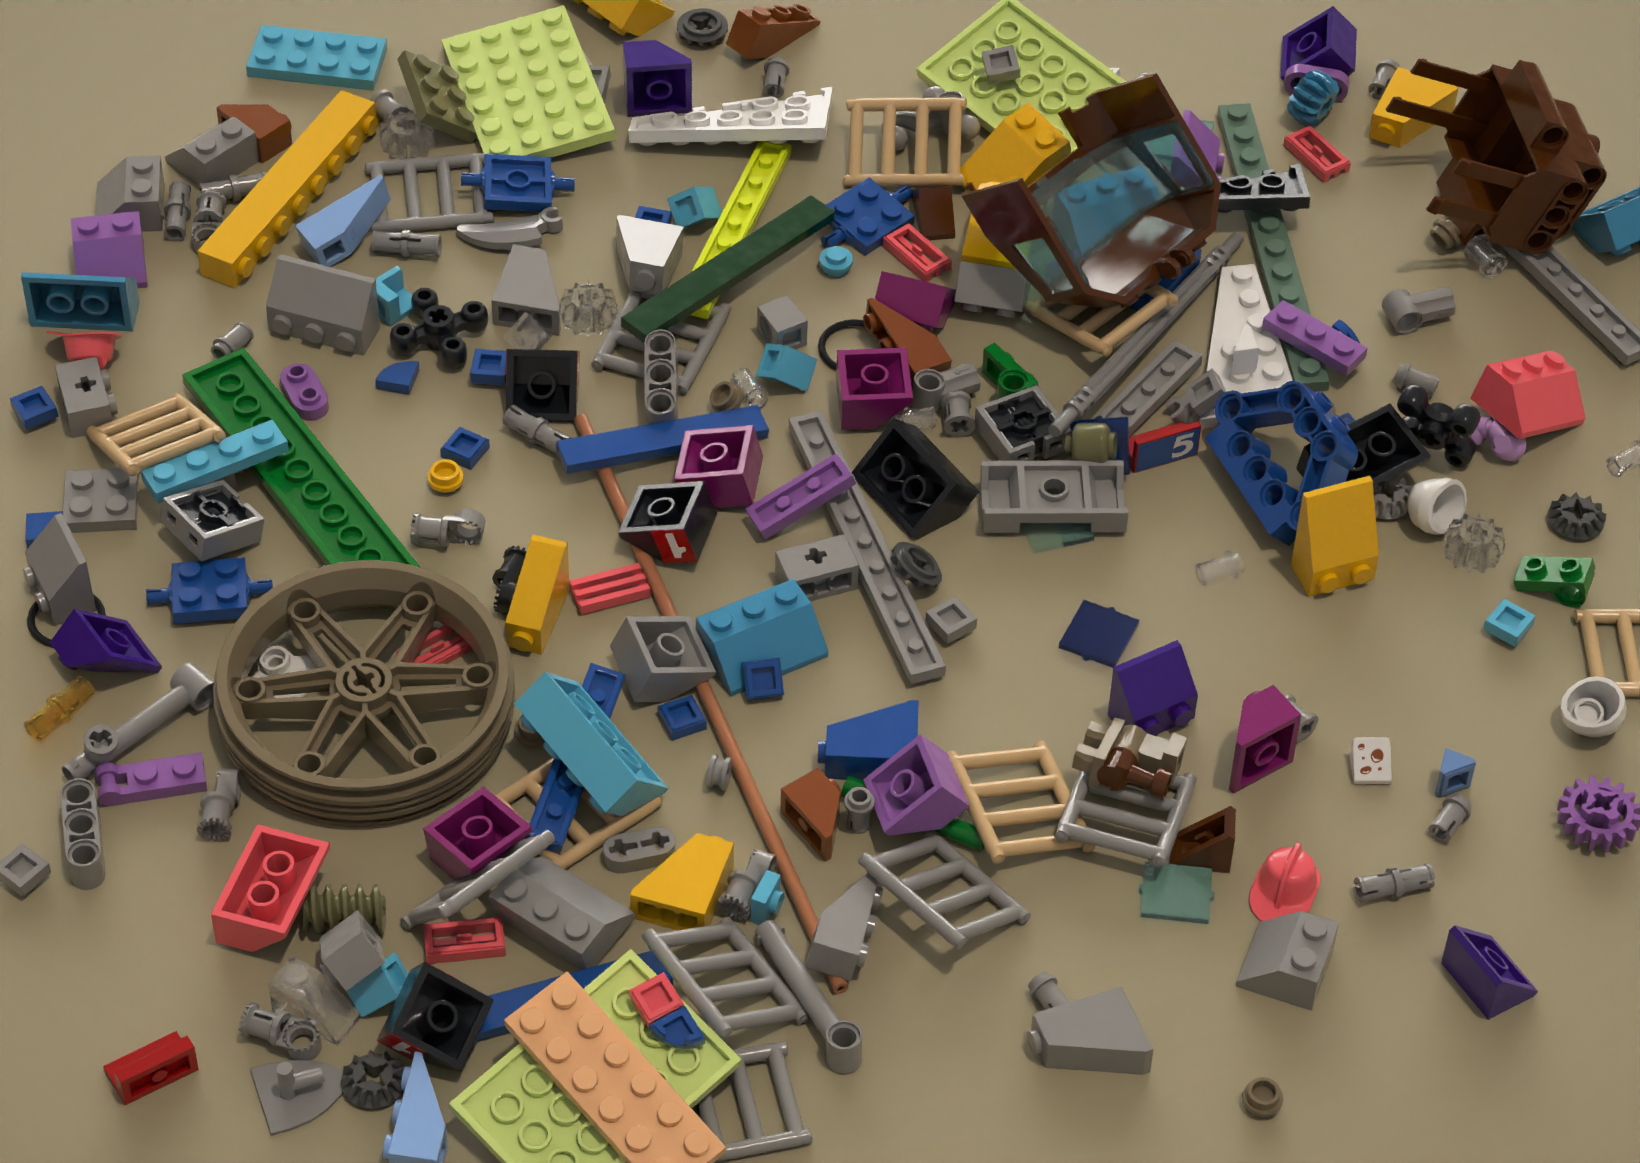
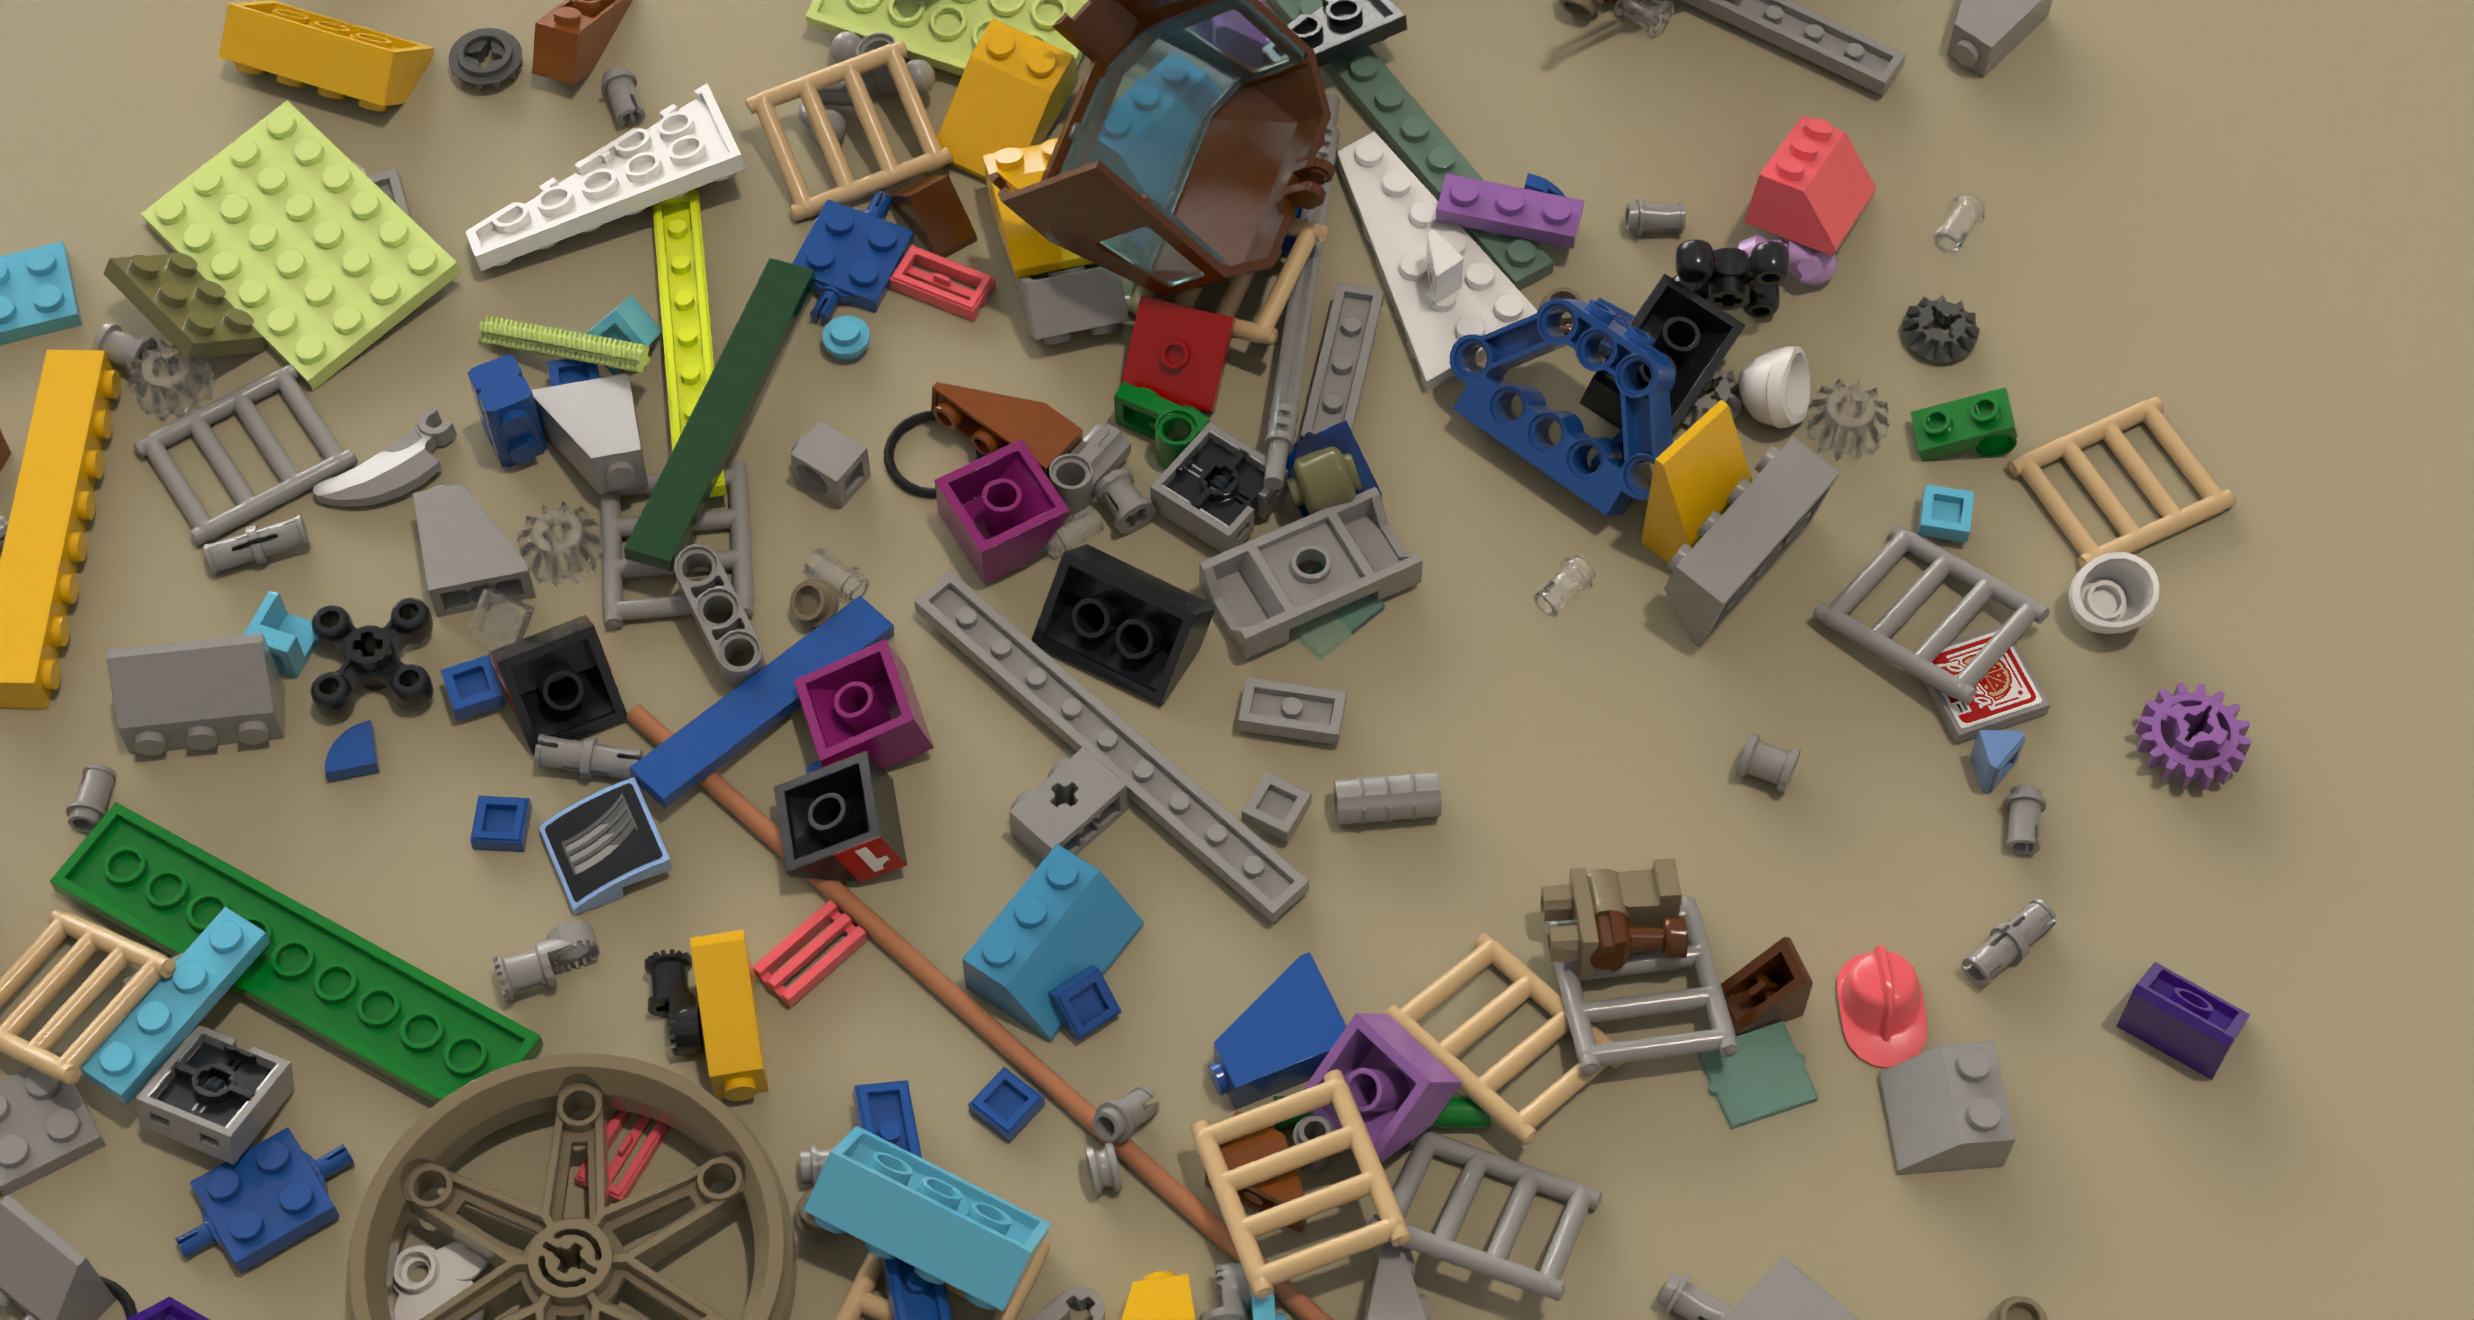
camera: 25 degrees left, 10 degrees up
medium lavender plate [280,364,329,421] -> none
light blue slope [295,175,391,267] -> none
yellow plate [428,459,464,493] -> none
blue plate [461,154,575,212] -> none
light grey slope [610,616,716,702] -> none
dark purple slope [623,40,692,117] -> none
medium lavender plate [745,453,856,540] -> none
medium azure panel [756,343,818,391] -> none
magenta slope [875,271,956,333] -> none
dark grey gear [890,542,942,591] -> none
clear blue piece [1058,600,1139,668] -> none
dark purple slope [1108,640,1198,736] -> none
panel [1119,421,1201,473] -> none
light grey plate [1165,368,1226,424] -> none
magenta slope [1229,685,1301,794] -> none
white slope [1349,737,1392,784] -> none
light grey piece [1382,287,1456,334] -> none
none -> blue brick [467,354,547,467]
none -> yellowish green axle [480,315,651,373]
none -> slope [539,777,672,915]
none -> light grey pin [1093,1086,1159,1143]
none -> red plate [1120,295,1236,412]
none -> tan bar [1190,1070,1411,1299]
none -> light grey plate [1238,677,1346,745]
none -> light grey axle [1333,771,1441,825]
none -> light grey slope [1664,437,1840,647]
none -> light grey bar [1813,524,2050,705]
none -> tile [1922,625,2050,744]

